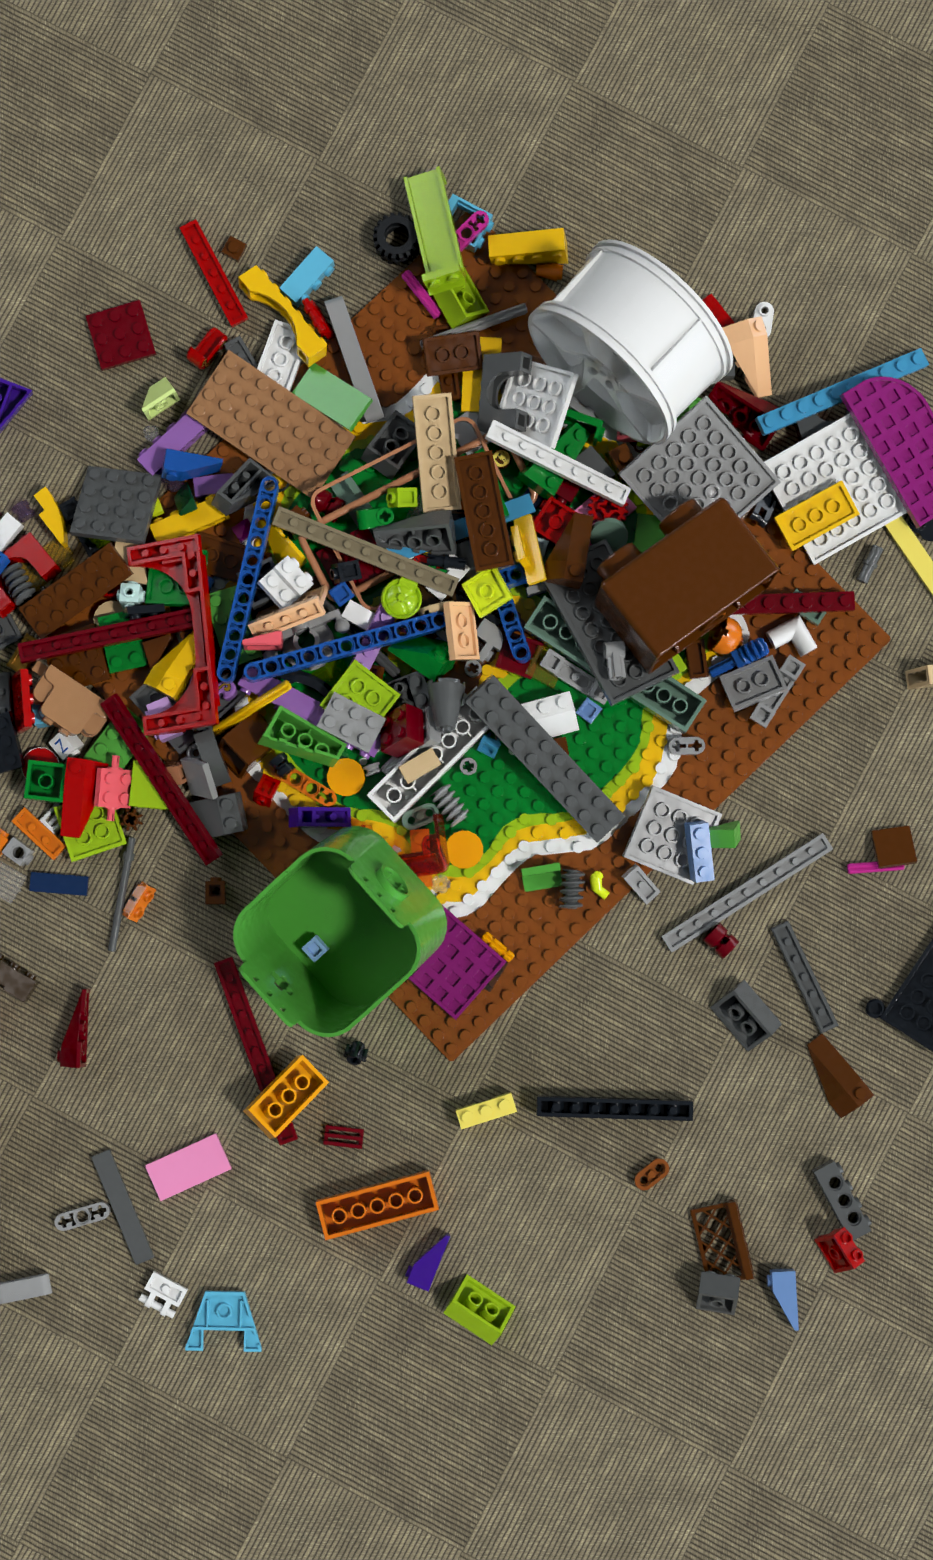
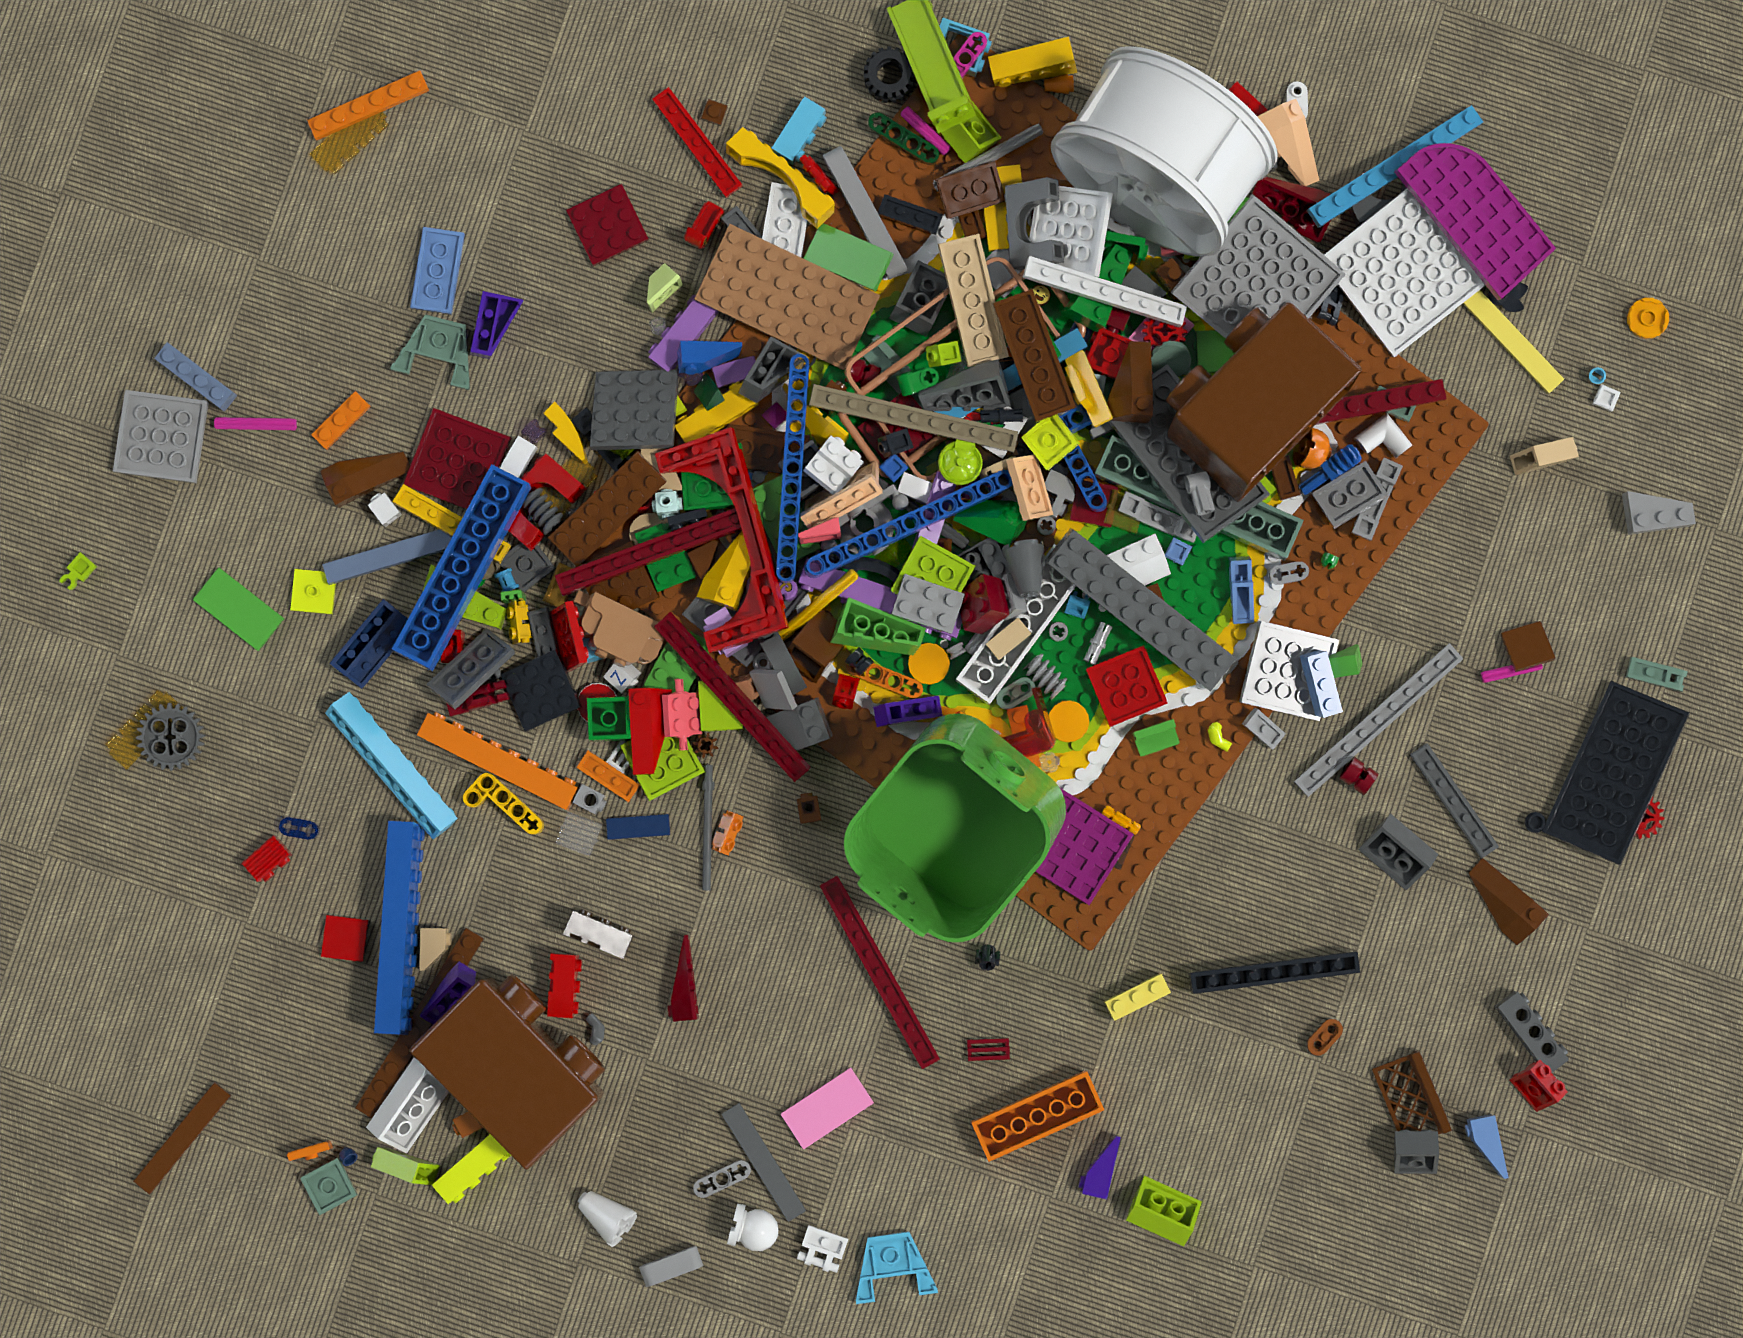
camera: 10 degrees left, 0 degrees up
light orange brick [243,1054,329,1139] -> none
light blue plate [301,934,330,963] -> none
dark grey piece [558,869,585,909] -> none
yellow plate [773,480,860,551] -> none
dark grey pin [856,544,884,584] -> none
none -> white tile [727,1203,778,1251]
none -> dark green beam [868,112,939,165]
none -> black plate [878,194,943,235]
none -> light grey pin [1083,622,1113,665]
none -> red plate [1086,645,1168,727]
none -> medium blue slope [1229,556,1254,624]
none -> green hinge [1321,552,1339,569]

